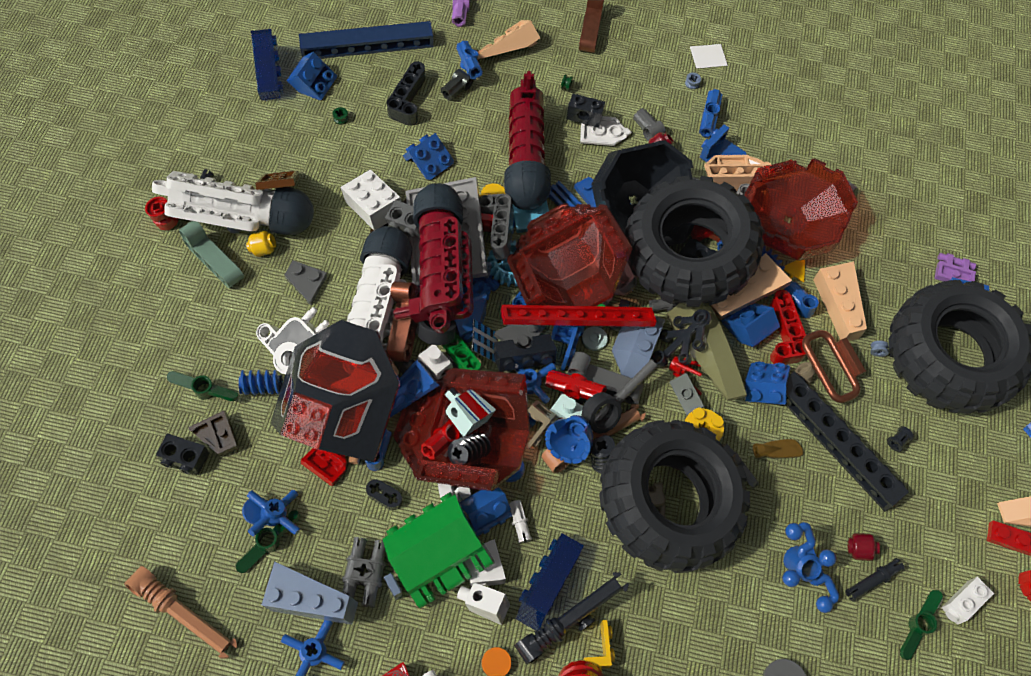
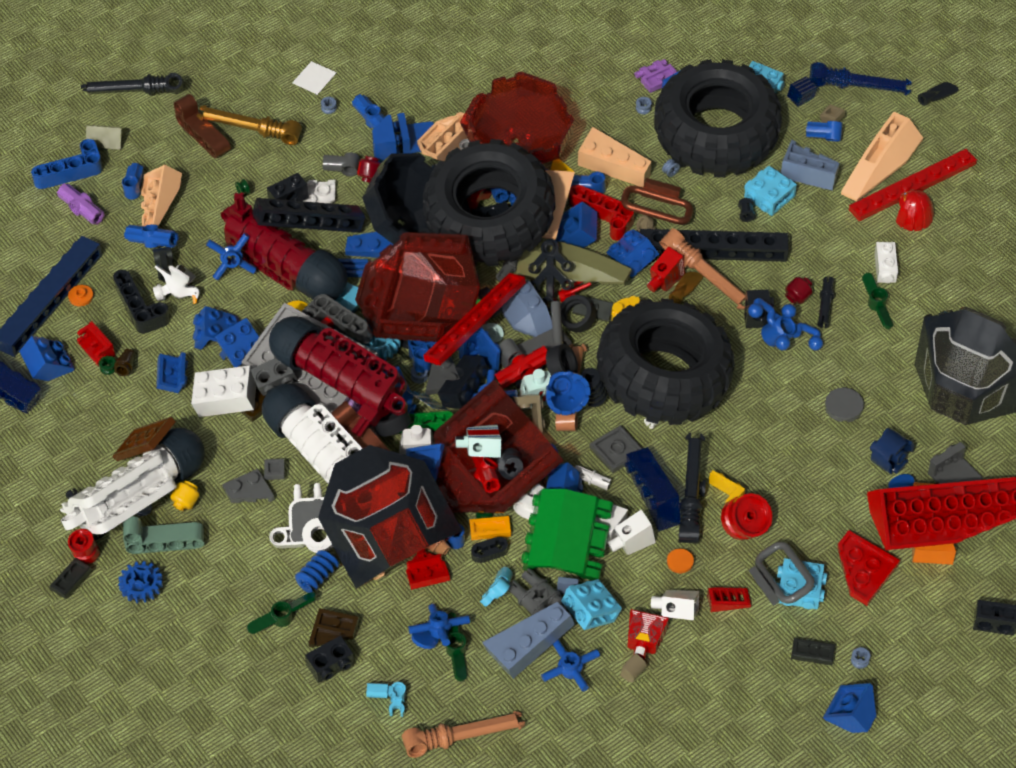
camera: 45 degrees left, 10 degrees down
none -> pearl dark grey plate [50,558,92,599]
none -> orange piece [68,285,93,306]
none -> red hinge [77,321,115,366]
none -> dark brown cone [114,349,135,376]
none -> blue gear [118,561,163,603]
none -> blue piece [122,163,144,200]
none -> white animal [153,265,200,304]
none -> blue bracket [156,352,188,393]
none -> pearl gold piece [197,105,302,145]
none -> blue bar [206,233,256,280]
none -> blue bracket [215,318,259,367]
none -> black brick [252,198,365,233]
none -> dark grey plate [264,459,285,480]
none -> medium azure bar [366,682,406,717]
none -> blue slope [372,115,400,163]
none -> light orange tile [469,516,511,540]
none -> medium azure bar [480,567,513,607]
none -> black tyre [560,295,596,333]
none -> medium azure brick [561,579,622,630]
none -> dark grey tile [589,425,644,473]
none -> sand blue bush [636,97,652,114]
none -> red torso [646,246,685,292]
none -> nougat piece [659,228,746,310]
none -> medium azure brick [744,166,797,216]
none -> black brick [744,289,774,328]
none -> sand blue wedge [781,140,840,190]

